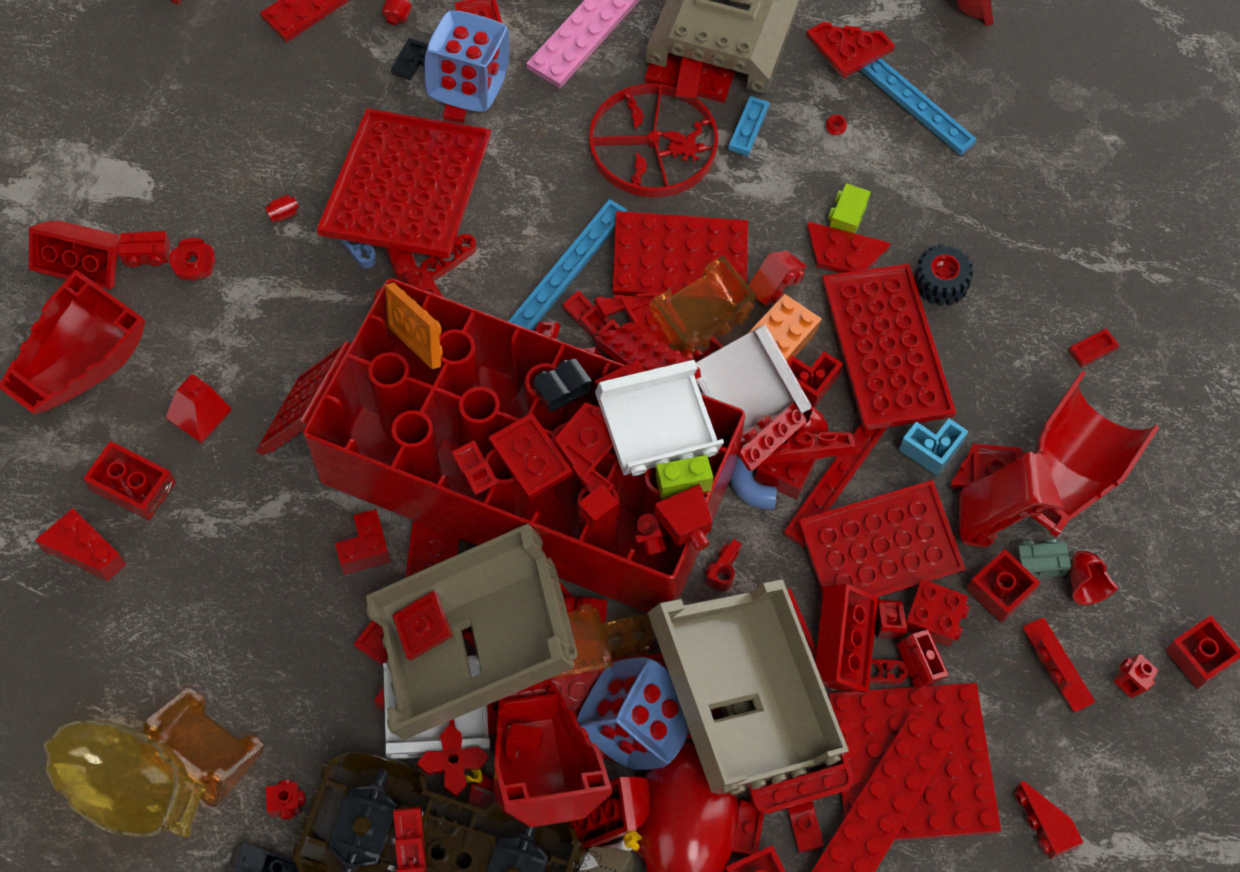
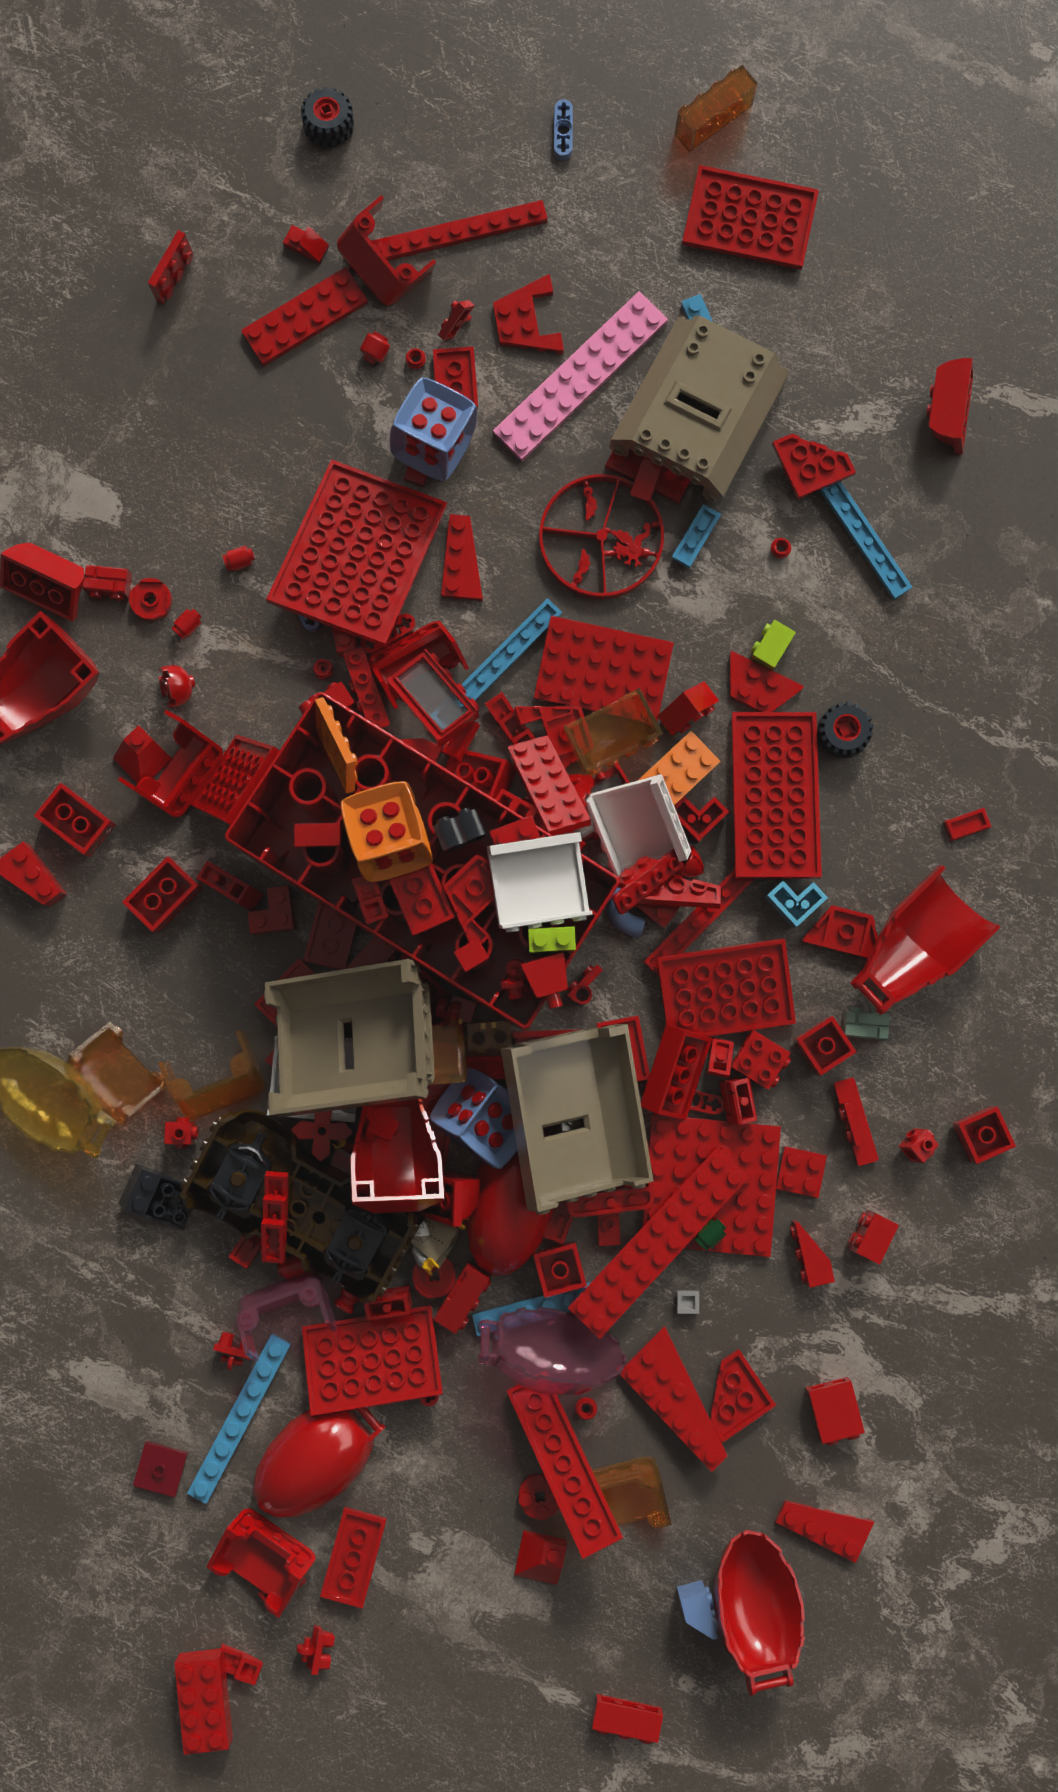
camera: 10 degrees right, 20 degrees up
black plate [391,38,428,81] -> none
red plate [392,591,453,661] -> none
red windscreen [959,452,1063,548] -> none
red helmet [1069,551,1118,605] -> none
none -> red windscreen [118,710,223,817]
none -> red brick [122,856,202,934]
none -> red cylinder [158,665,195,708]
none -> clear orange windscreen [158,1030,265,1120]
none -> red brick [171,609,202,640]
none -> red slope [196,860,263,912]
none -> red tile [294,823,341,848]
none -> orange piece [341,782,433,882]
none -> red windscreen [367,621,469,709]
none -> window [386,649,480,747]
none -> red plate [405,348,426,369]
none -> red wing [441,514,483,601]
none -> dark green brick [695,1219,727,1251]
none -> red plate [776,1146,827,1198]
none -> red brick [848,1210,899,1265]

